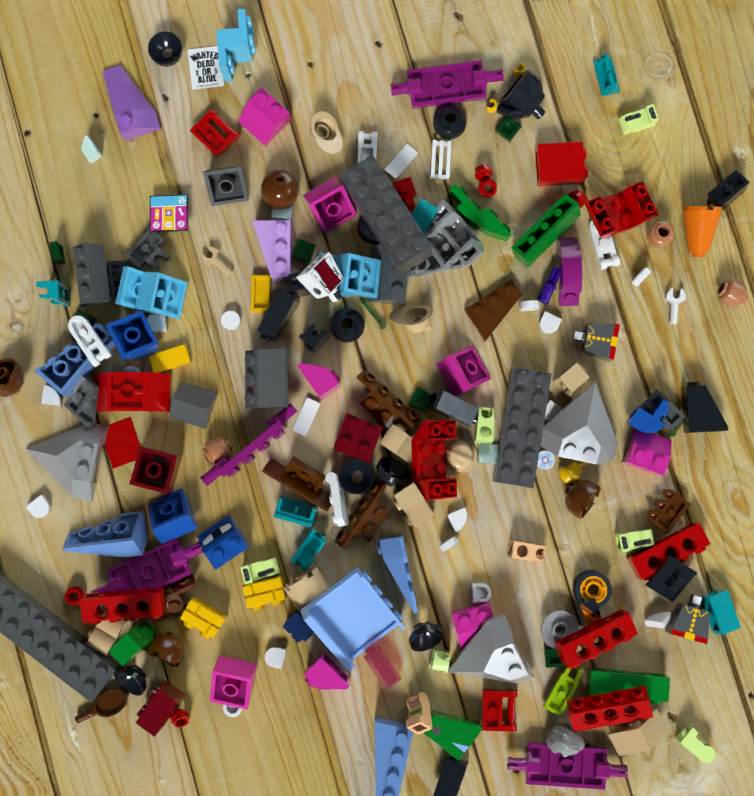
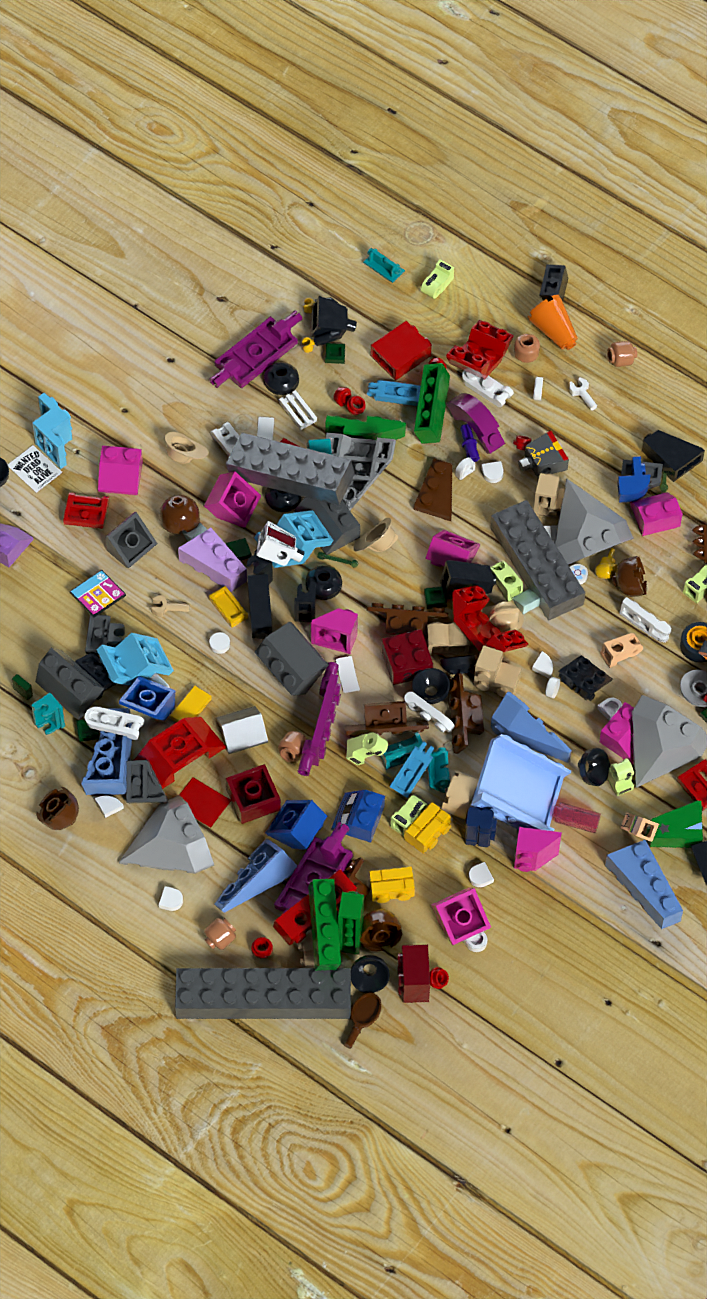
camera: 40 degrees left, 25 degrees down
none -> nougat head [204,918,236,950]
none -> green brick [308,879,341,971]
none -> yellowish green leg [346,732,388,765]
none -> dark azure hinge [367,380,421,406]
none -> dark azure hinge [390,742,434,798]
none -> red plate [513,435,532,451]
none -> black hinge [558,655,613,701]
none -> white hinge [619,597,672,643]

